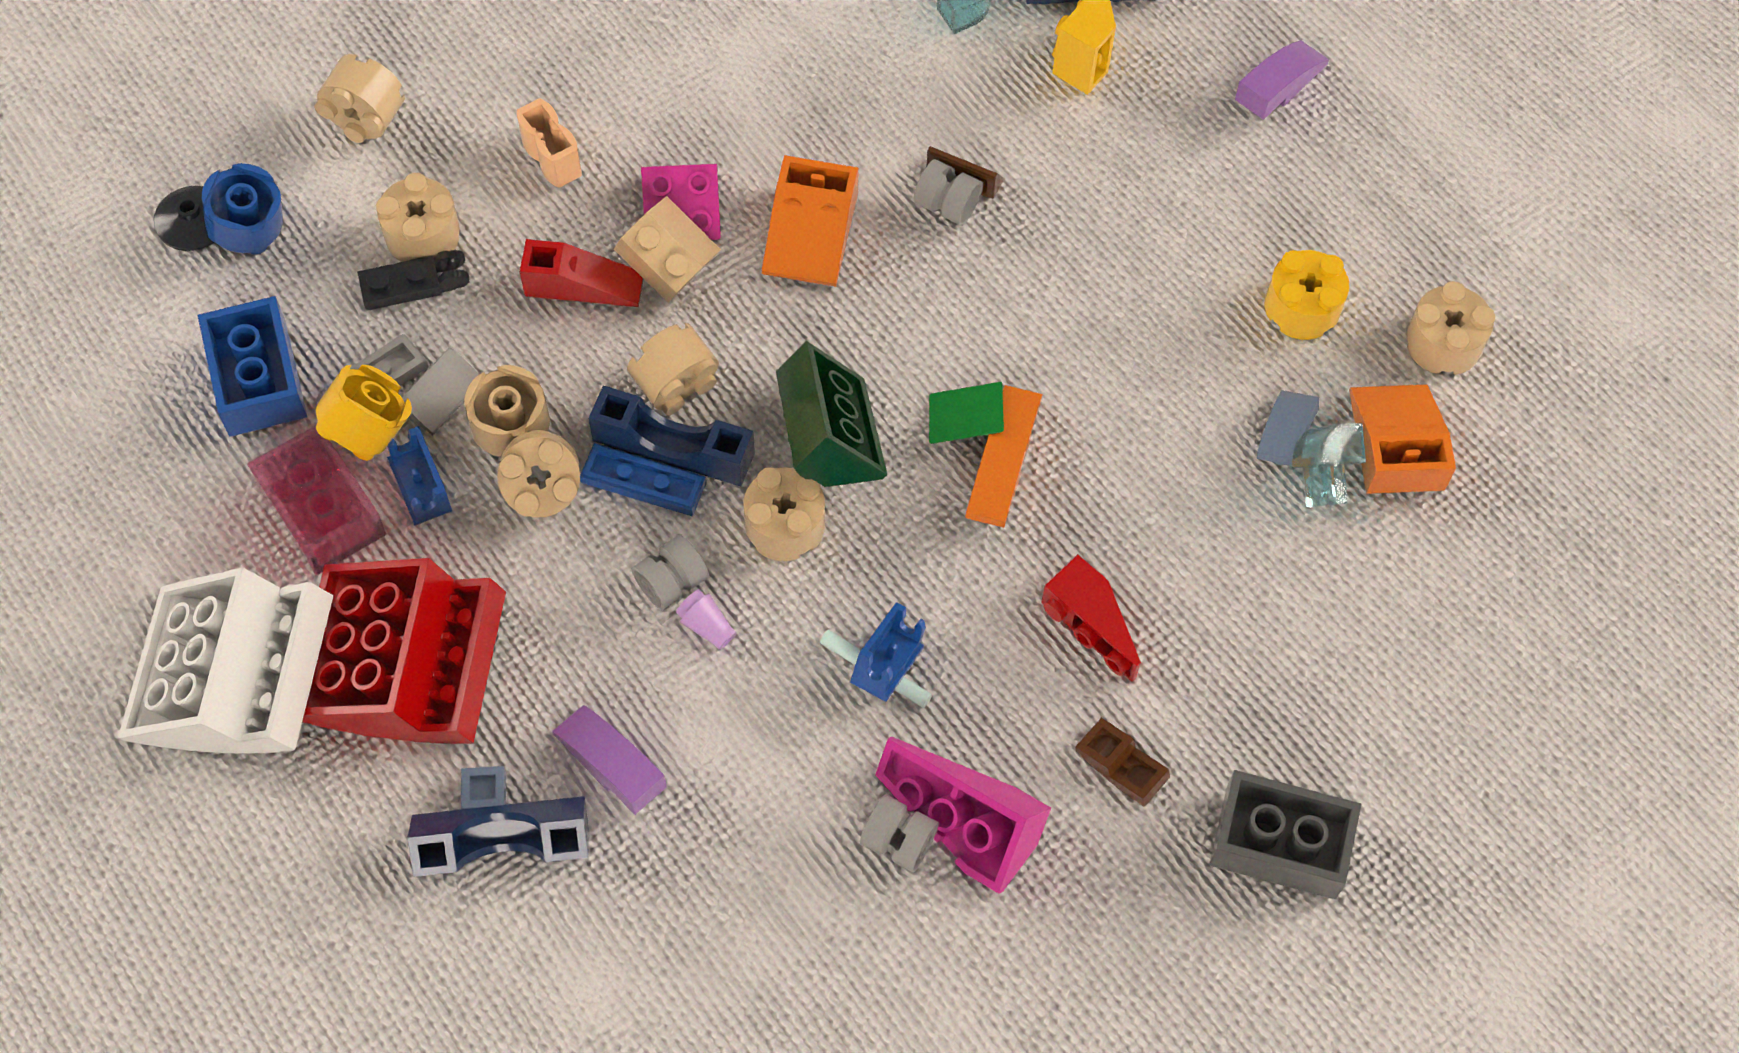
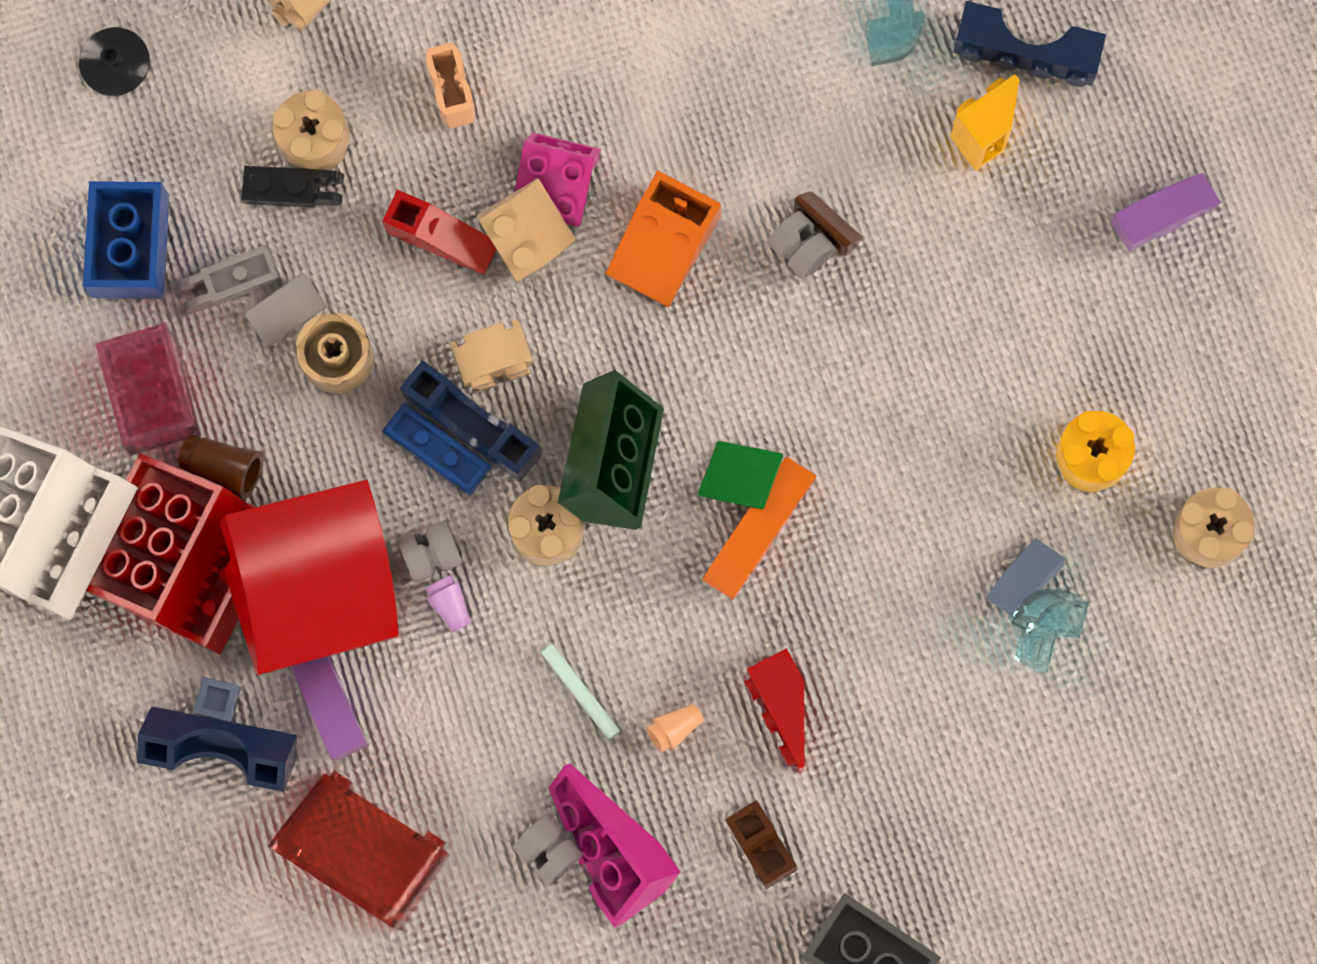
camera: 25 degrees right, 15 degrees up
blue brick [202,163,283,255] -> none
yellow brick [316,364,412,461] -> none
blue hinge [387,426,452,526] -> none
tan brick [497,430,580,518] -> none
blue hinge [850,602,926,702] -> none
orange slope [1349,384,1456,494] -> none
none -> reddish brown plant [178,435,264,500]
none -> red slope [220,479,399,676]
none -> clear red windscreen [268,770,450,931]
none -> light nougat cone [646,703,704,752]

